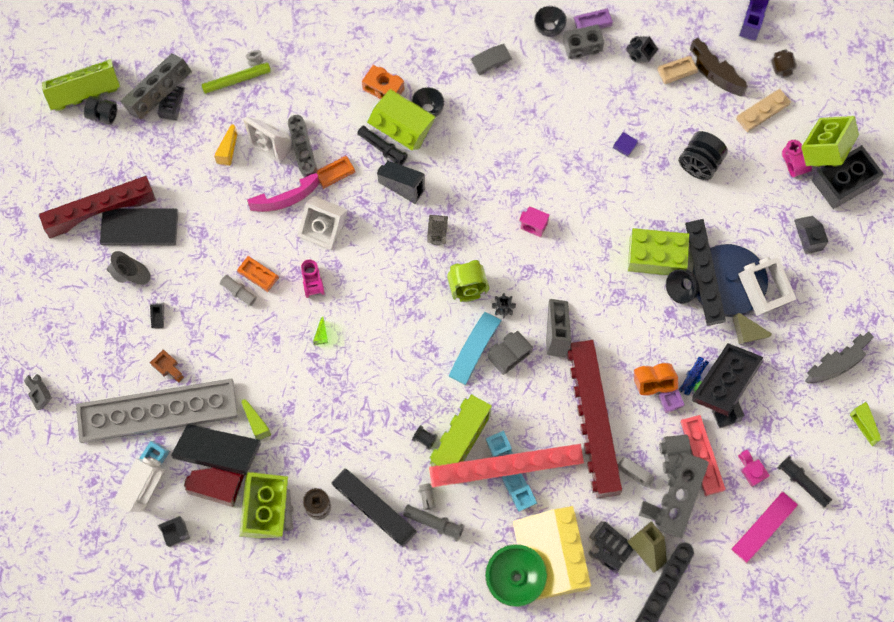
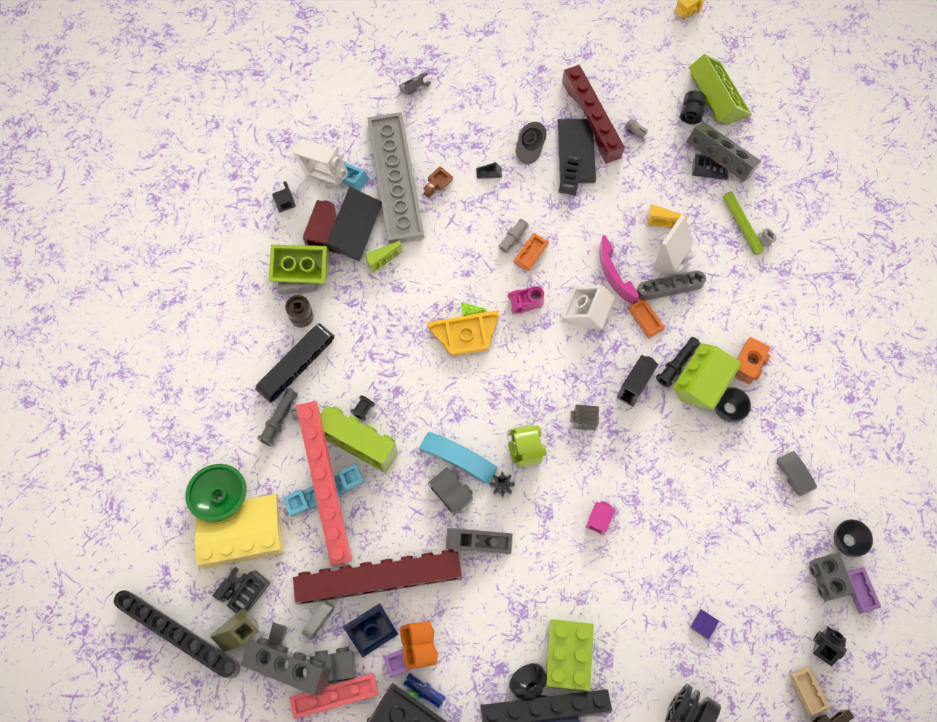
camera: 90 degrees right, 0 degrees up
none -> dark blue slope [343,603,398,658]
none -> yellow wing [427,310,499,357]
none -> black slope [558,155,583,196]
none -> light grey pin [625,118,648,139]

